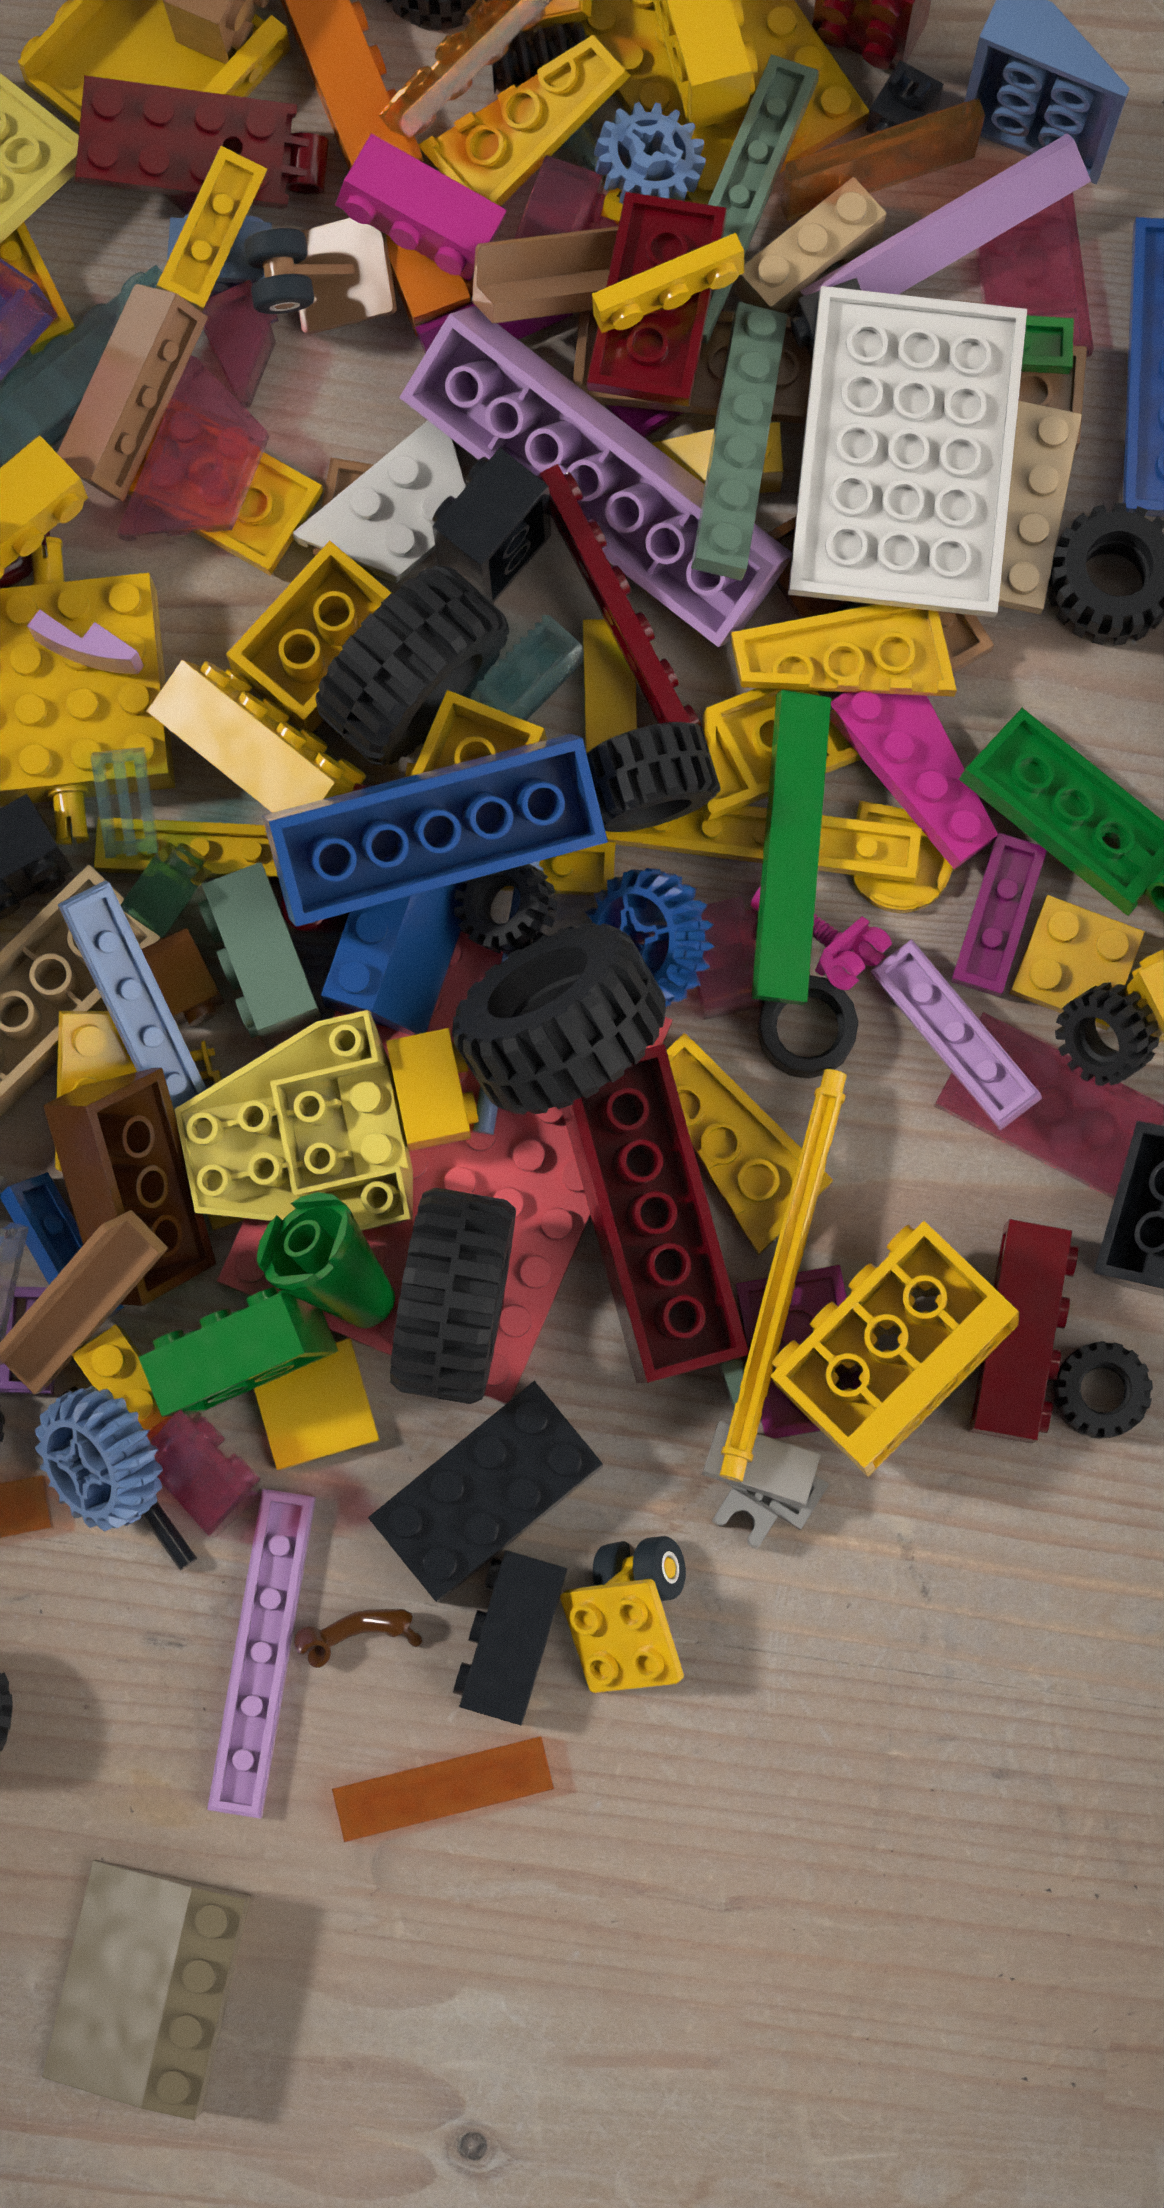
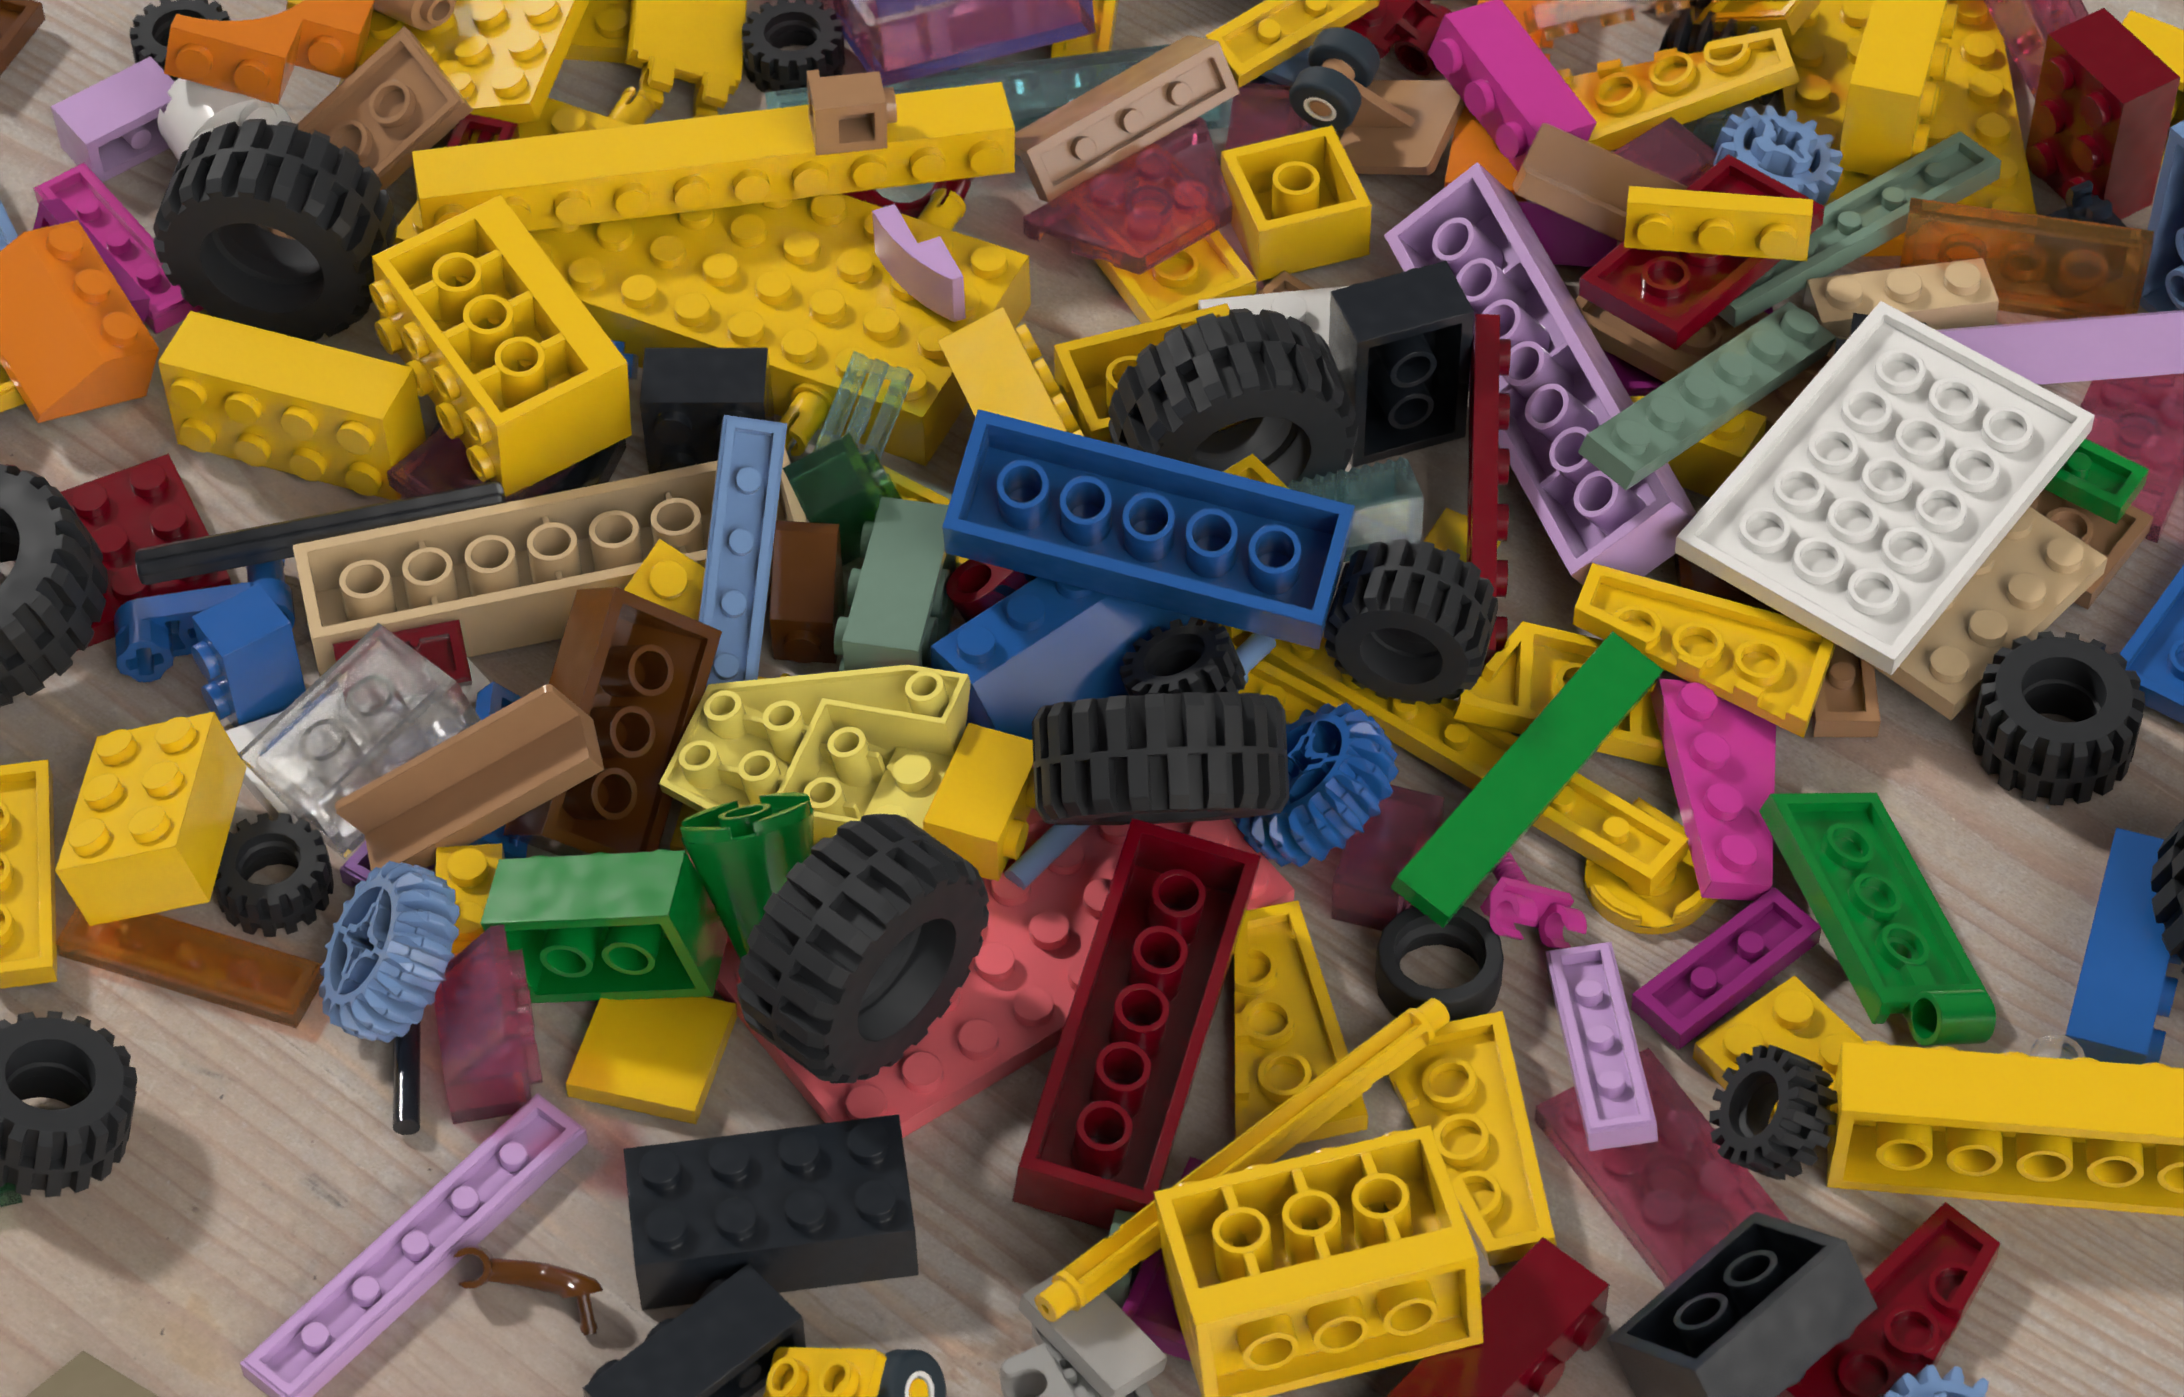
camera: 30 degrees right, 30 degrees down
none -> yellow brick [1221,126,1372,282]
none -> yellow wing [1387,1011,1557,1266]

